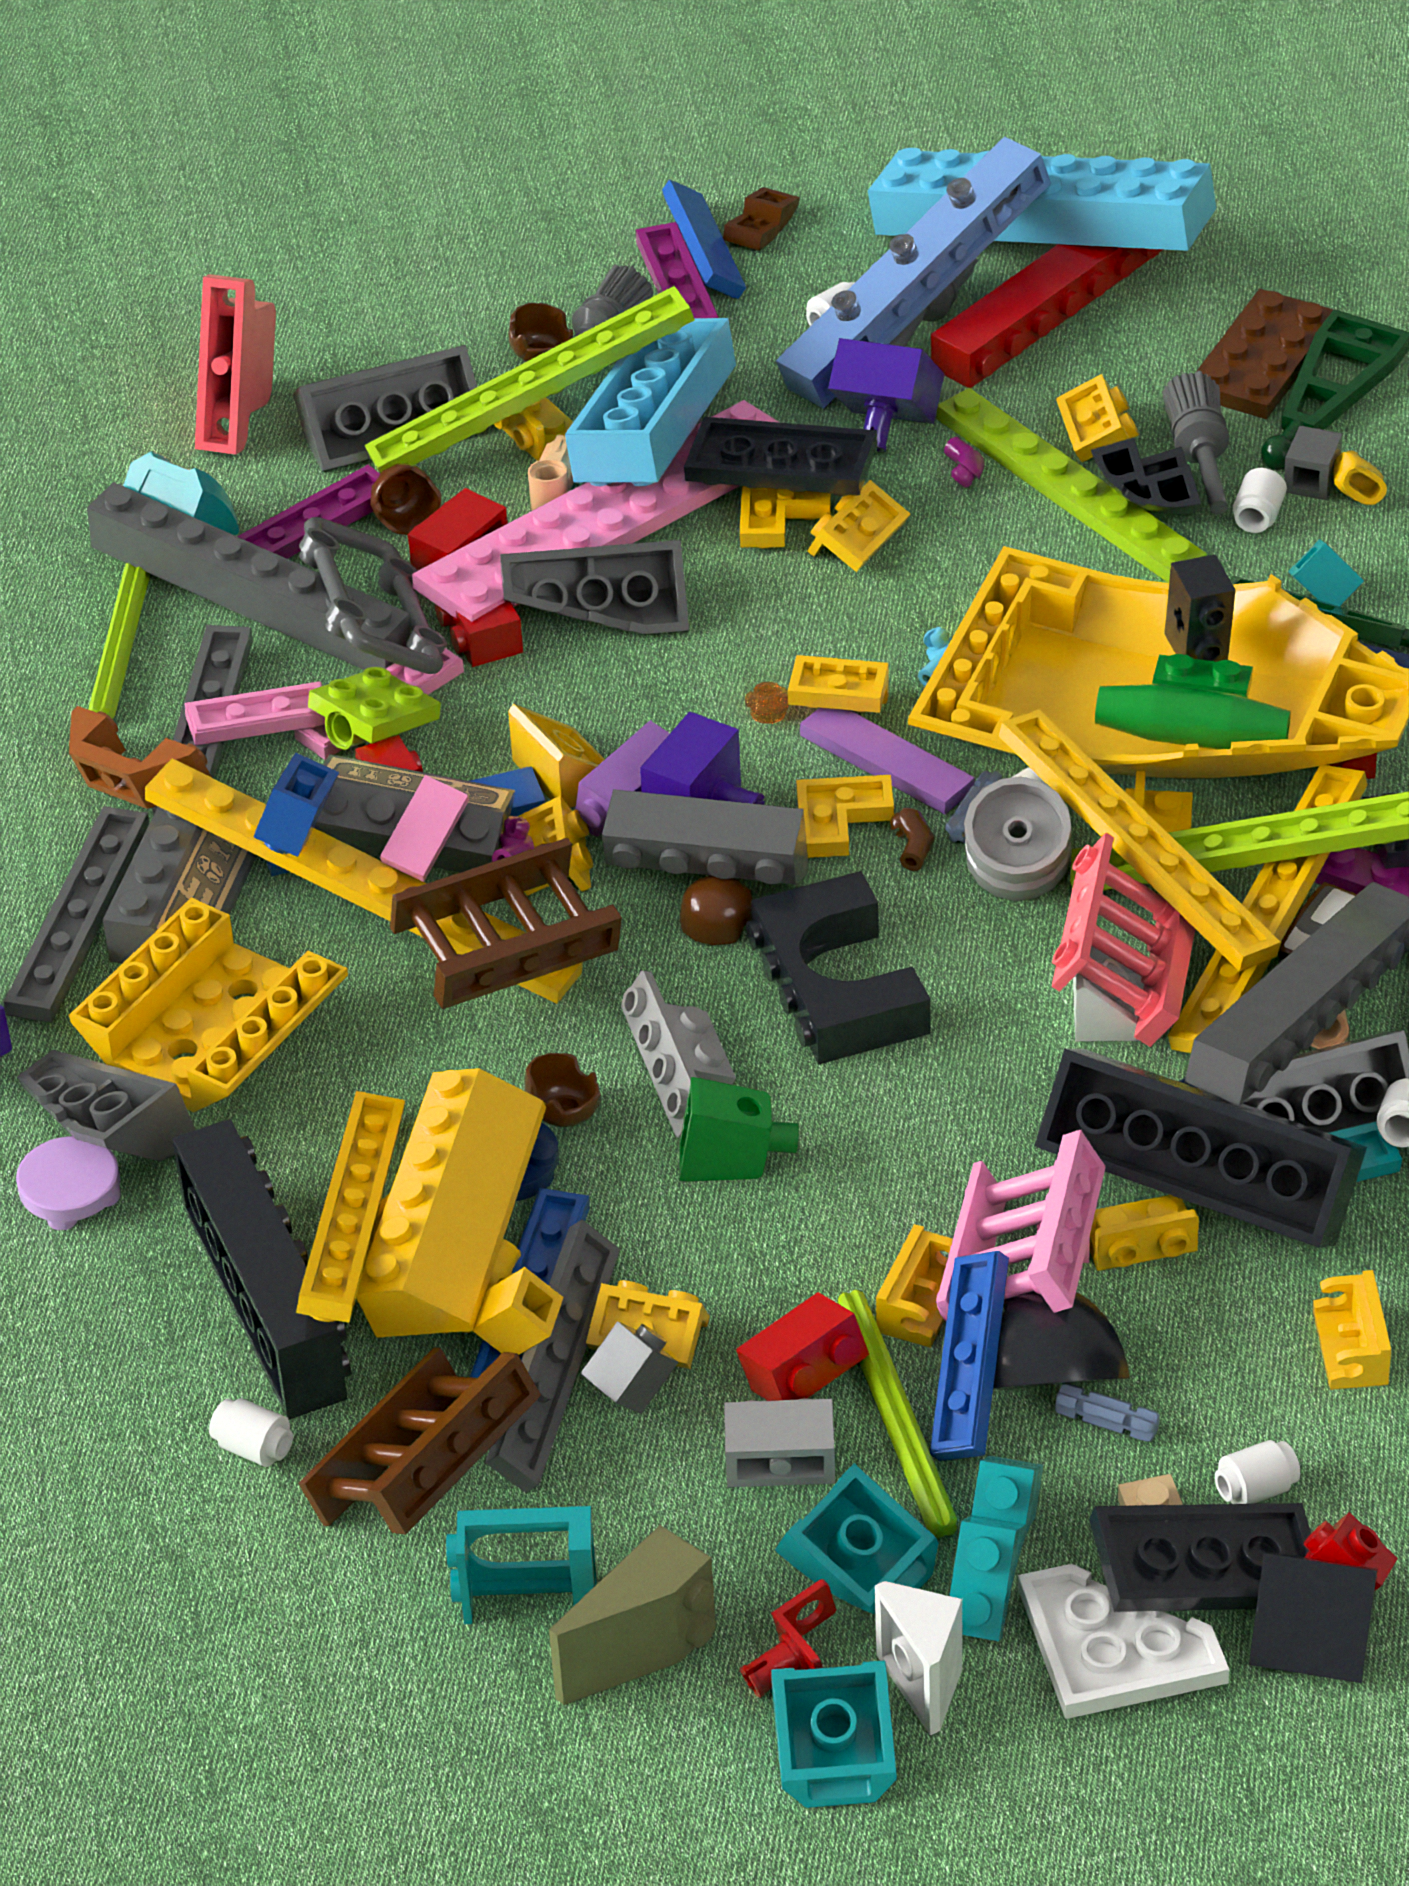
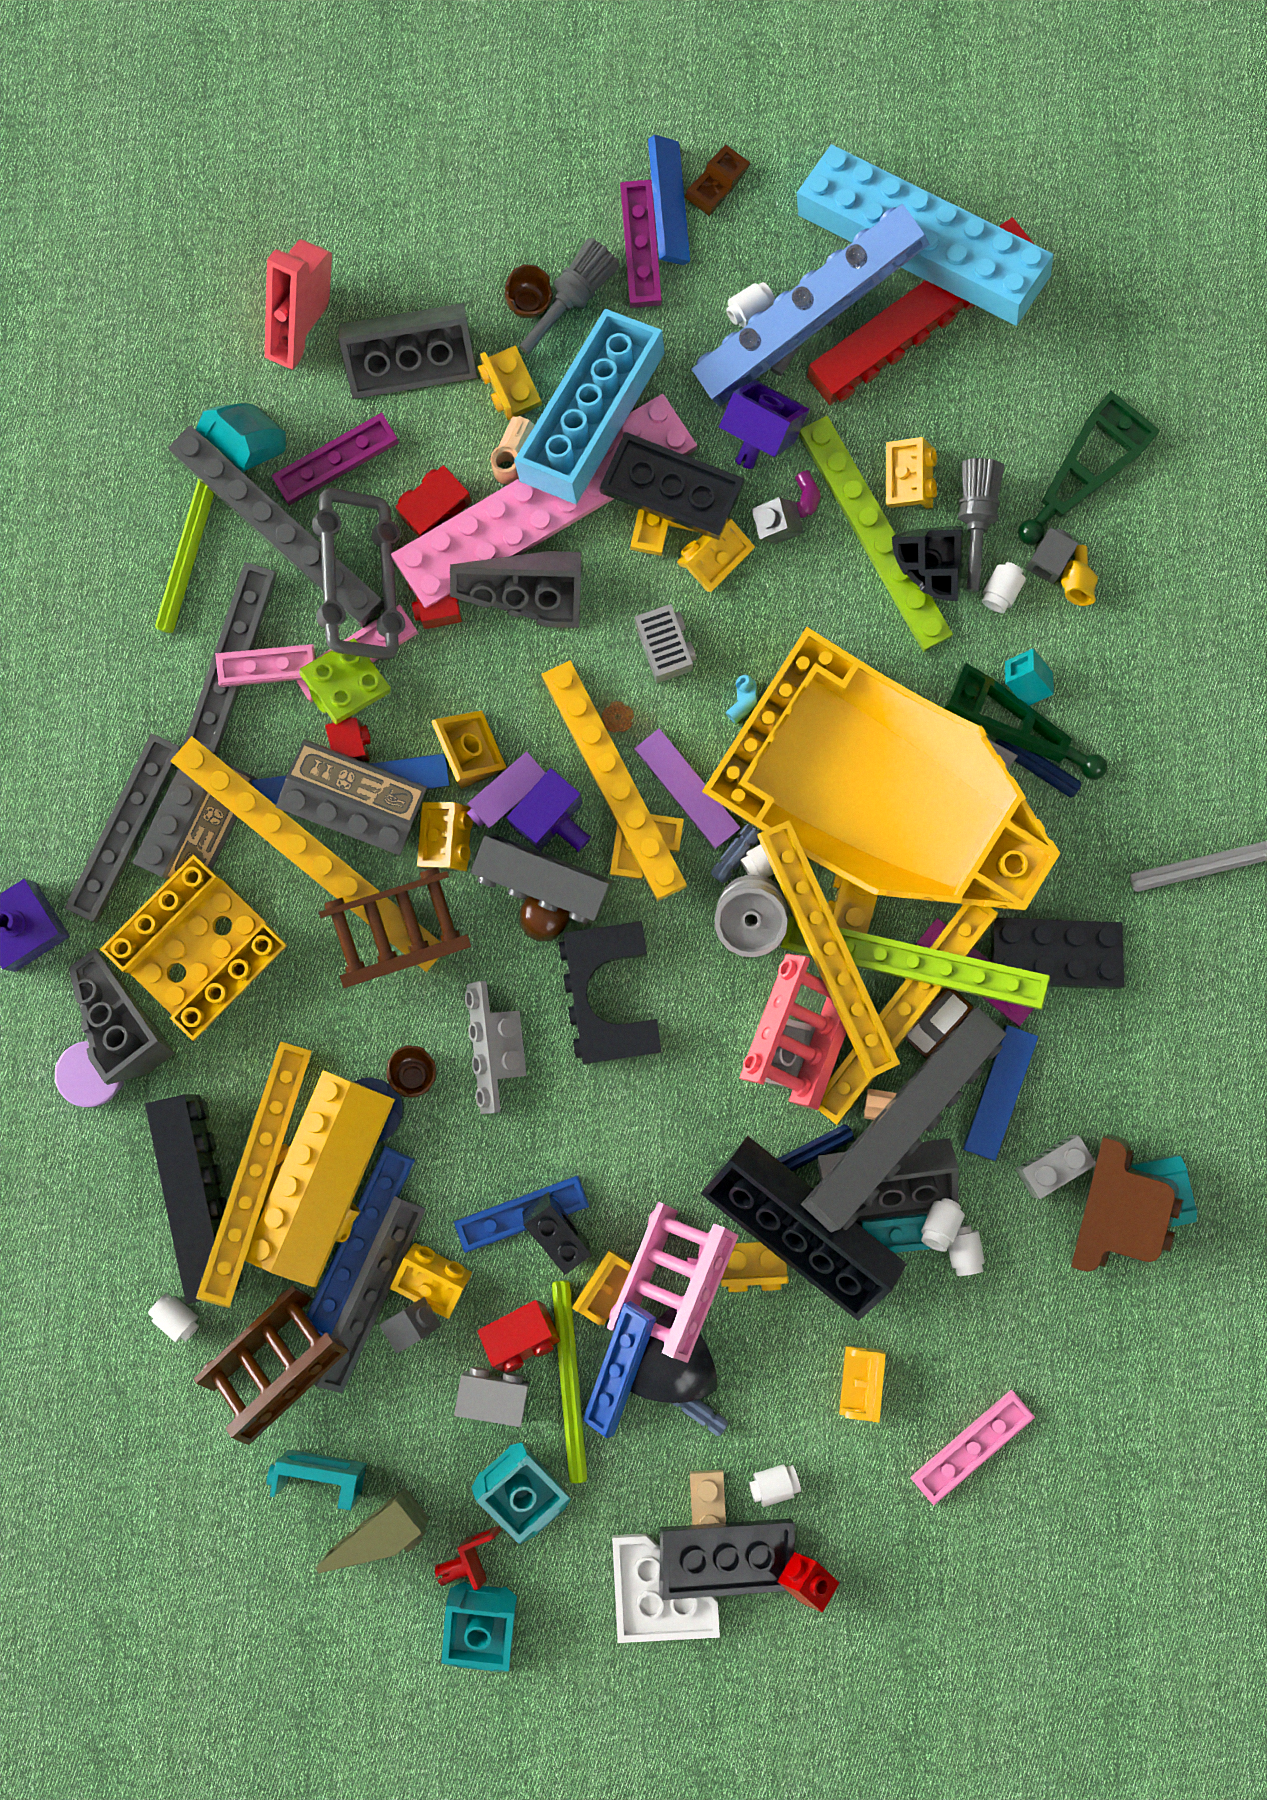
camera: 15 degrees right, 40 degrees up
dark orange slope [69,706,212,809] -> none
blue slope [253,753,339,857] -> none
lime plate [364,286,695,474] -> none
reddish brown hair [370,463,442,535] -> none
bright pink tile [380,775,469,882] -> none
yellow brick [473,1267,564,1355] -> none
magenta arm [492,816,534,862] -> none
green torso [679,1077,799,1182] -> none
yellow bracket [788,655,889,713] -> none
white slope [875,1581,962,1735] -> none
reddish brown arm [890,807,935,871] -> none
teal arch [950,1456,1043,1641] -> none
green plate [1095,654,1291,750] -> none
black brick [1164,554,1236,662] -> none
reddish brown plate [1196,288,1334,420] -> none
black tile [1249,1551,1378,1683] -> none
none -> blue tile [454,1175,589,1253]
none -> black brick [522,1192,592,1275]
none -> yellow plate [541,660,687,902]
none -> light grey brick [635,604,697,684]
none -> dark grey brick [752,497,804,544]

